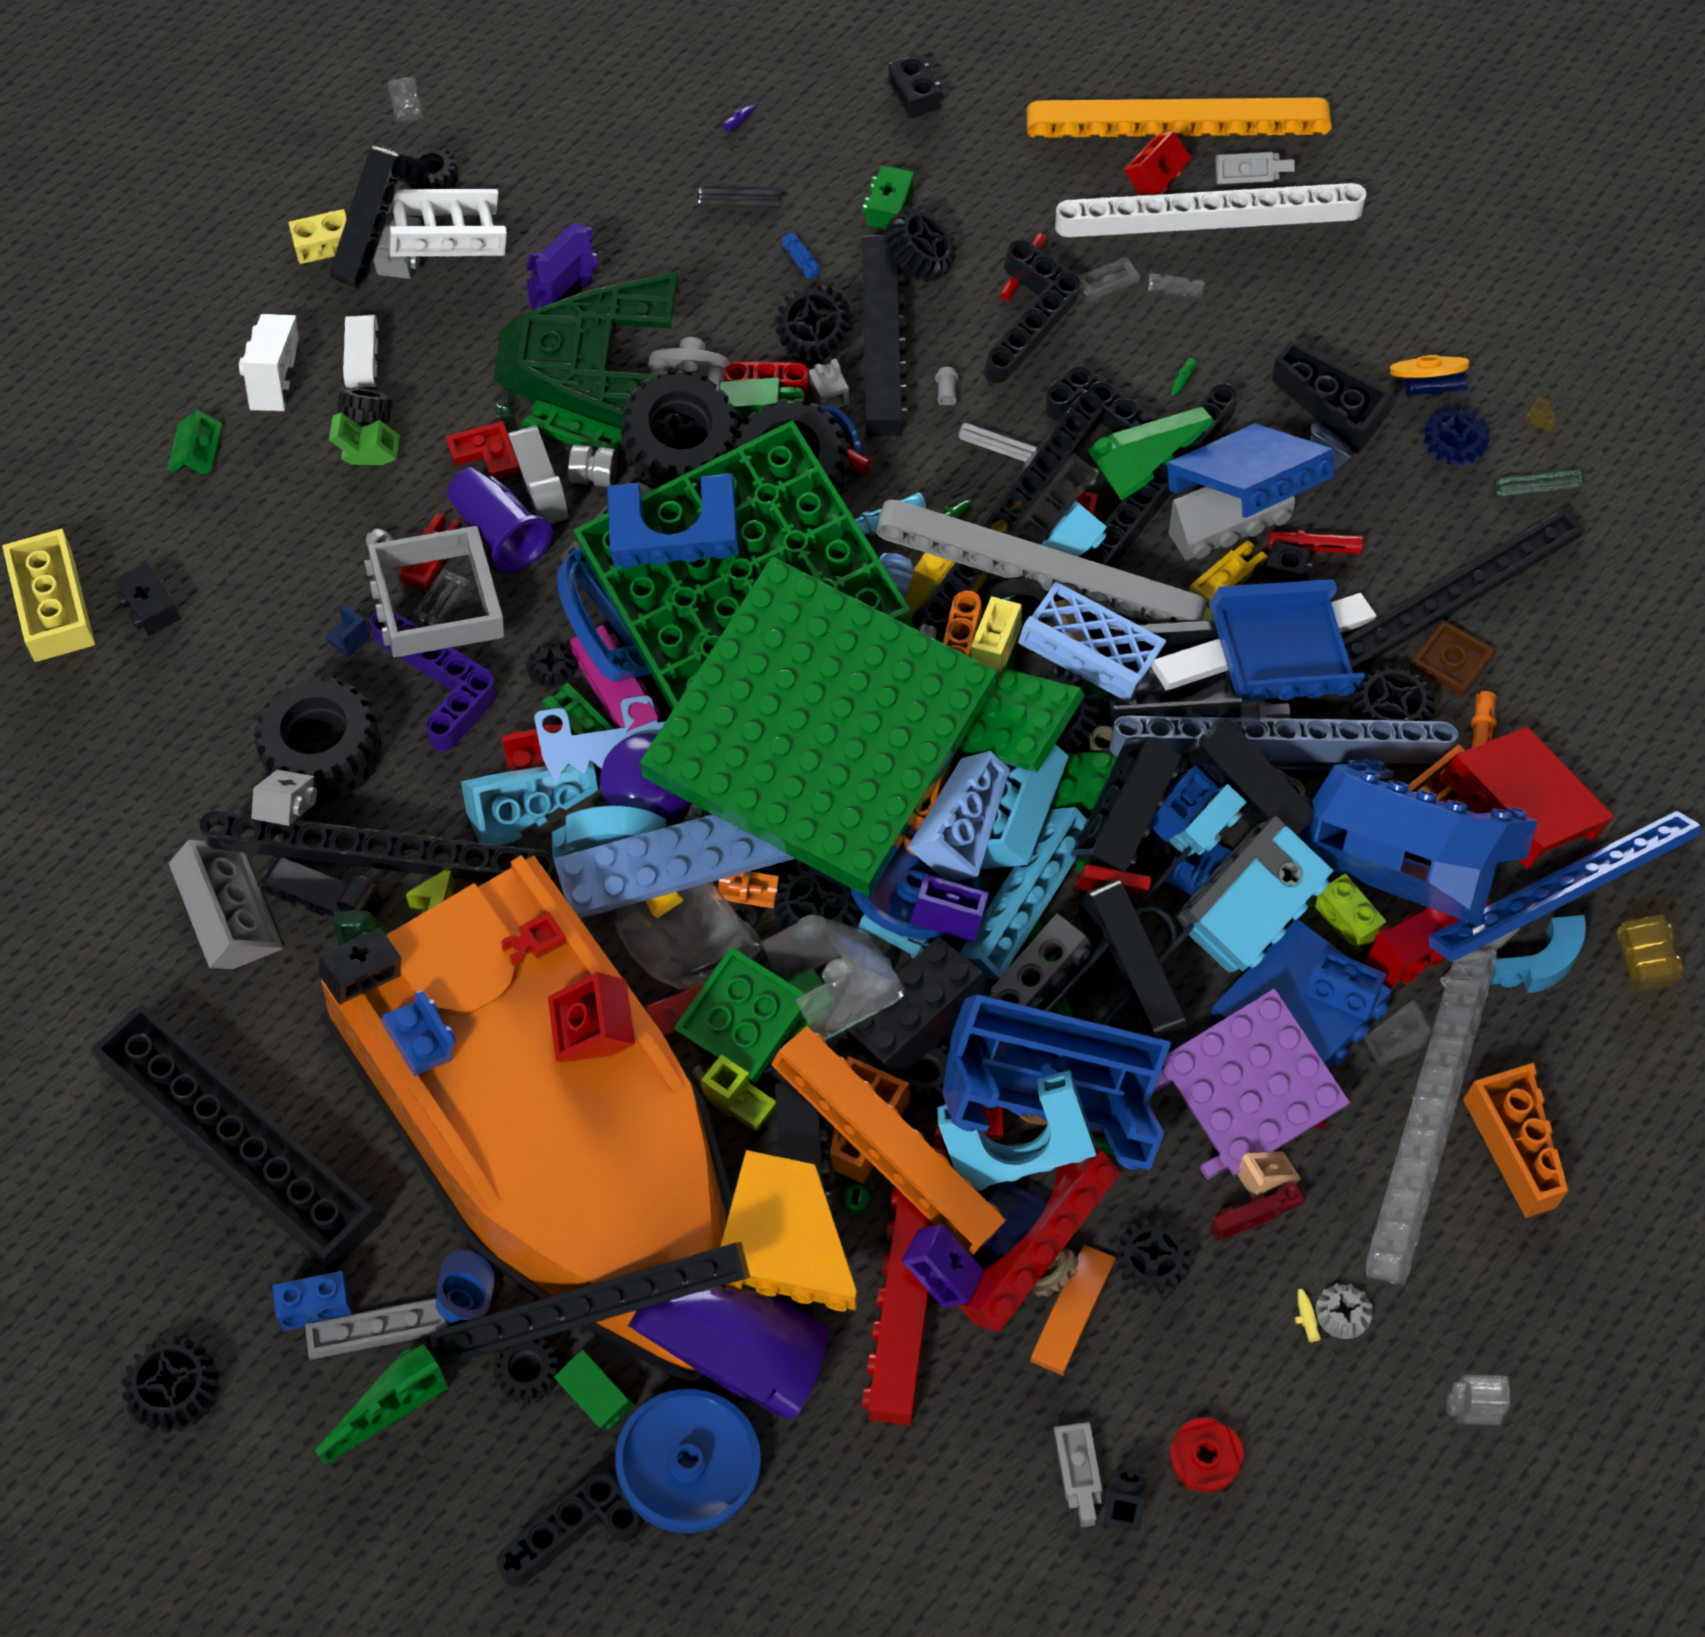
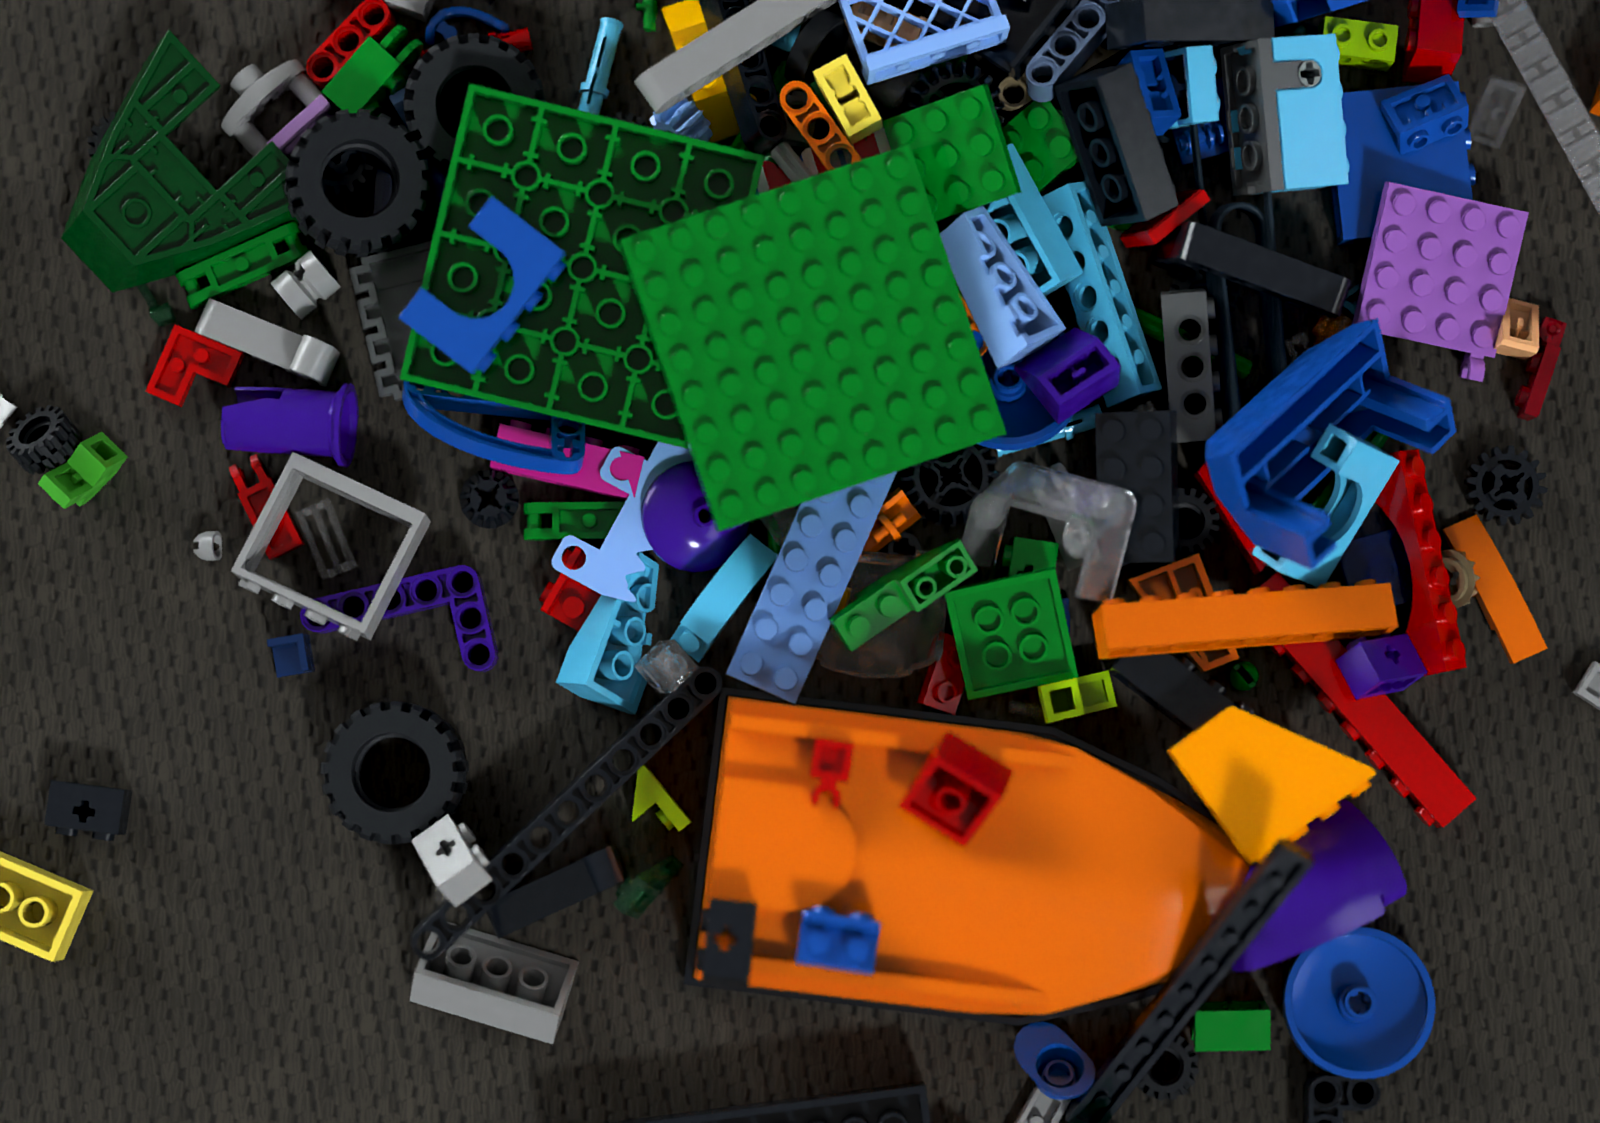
camera: 45 degrees left, 25 degrees up
dark purple brick [527,224,598,310] -> none
none -> clear brick [634,639,698,693]
none -> green slope [828,539,978,652]

